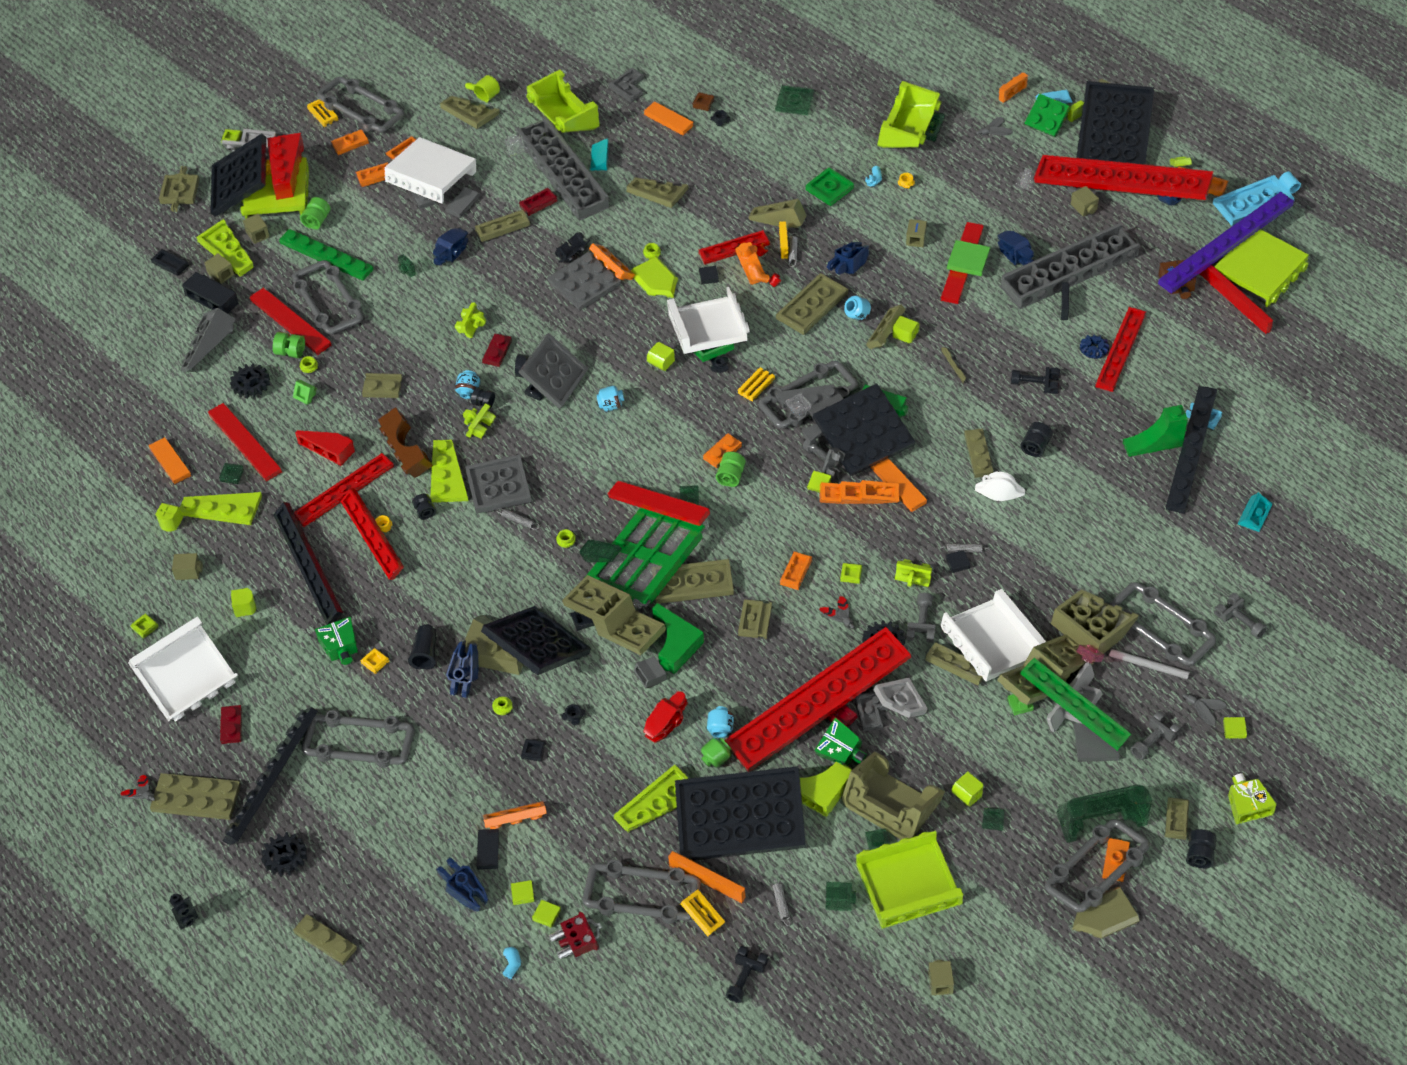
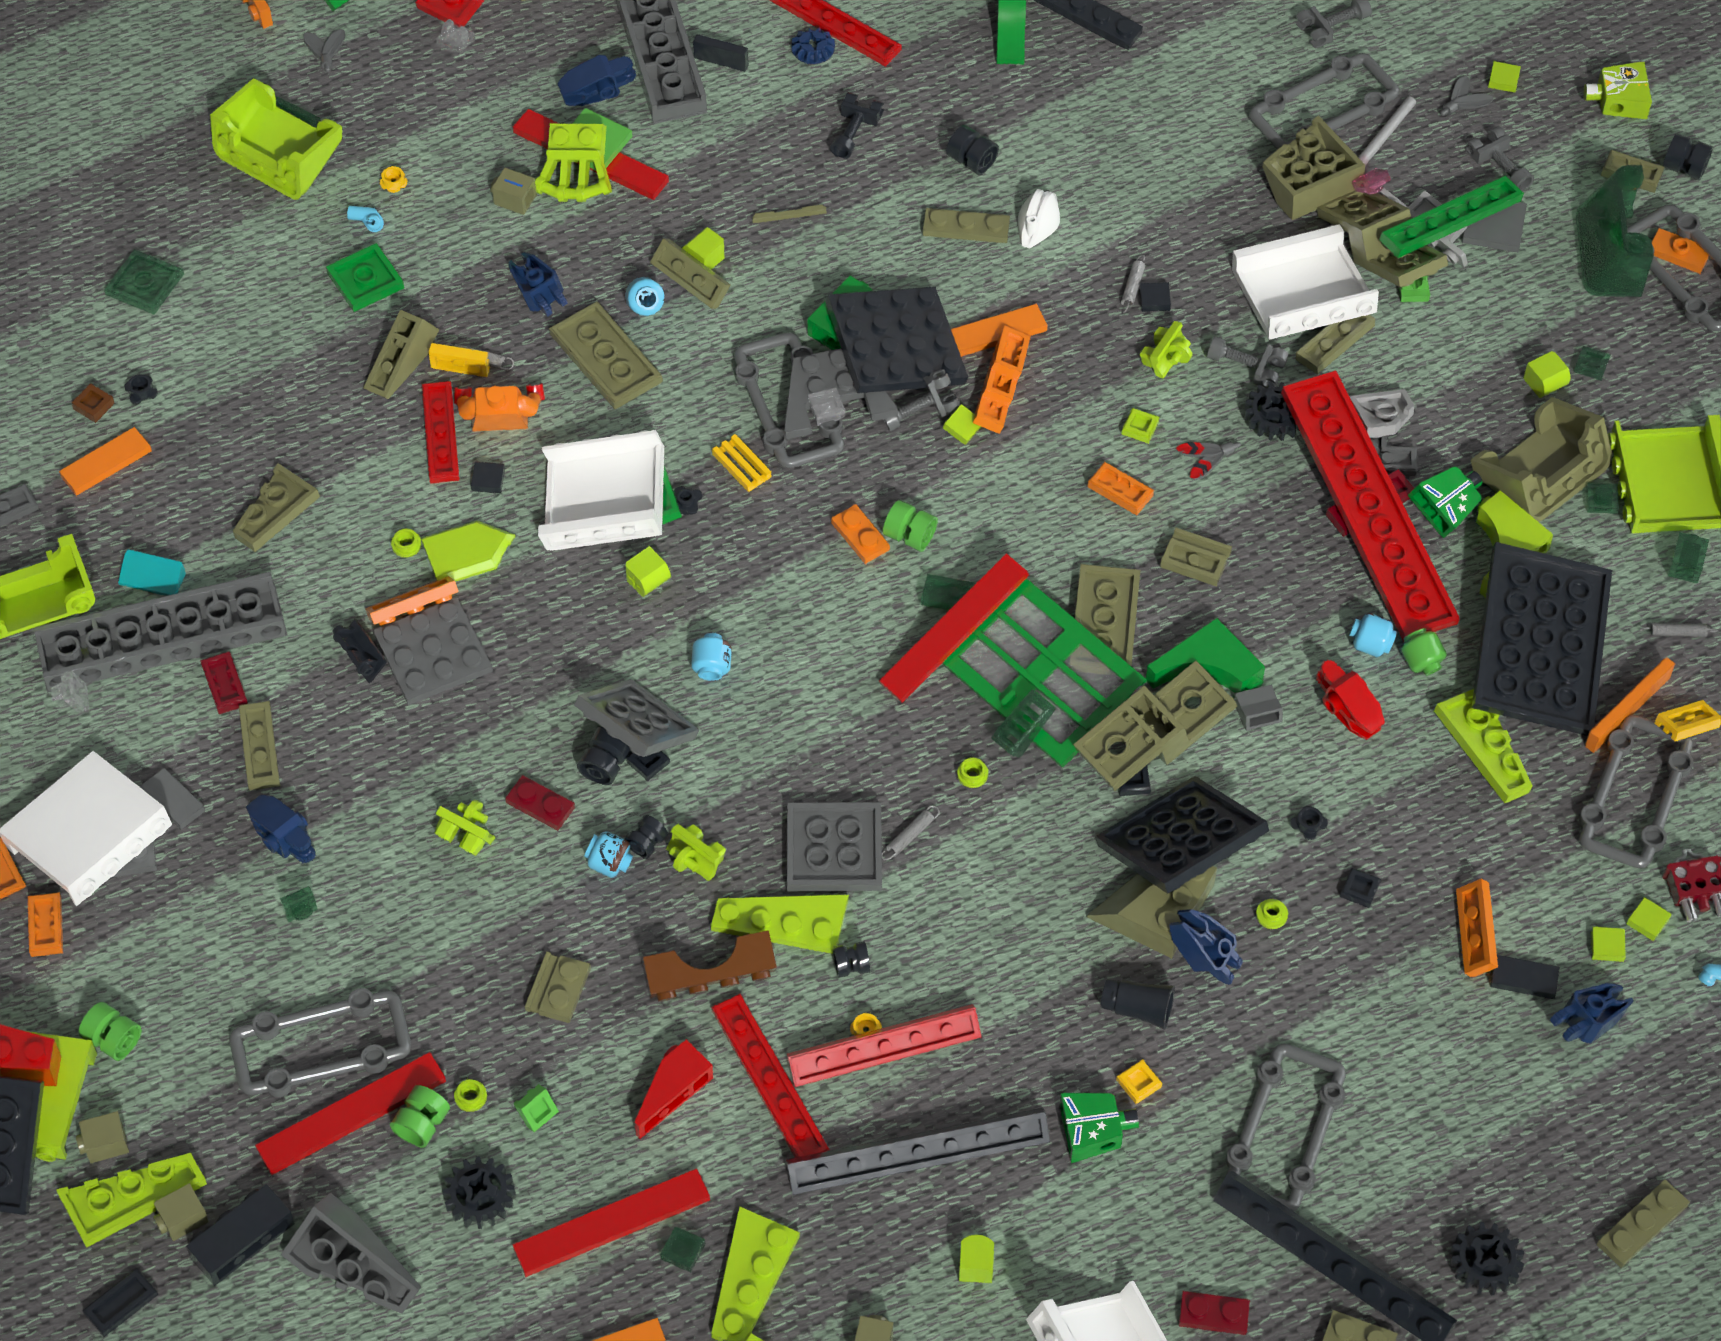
camera: 80 degrees left, 5 degrees up
green plate [279,229,373,281] -> none
none -> lime plate [535,124,612,202]

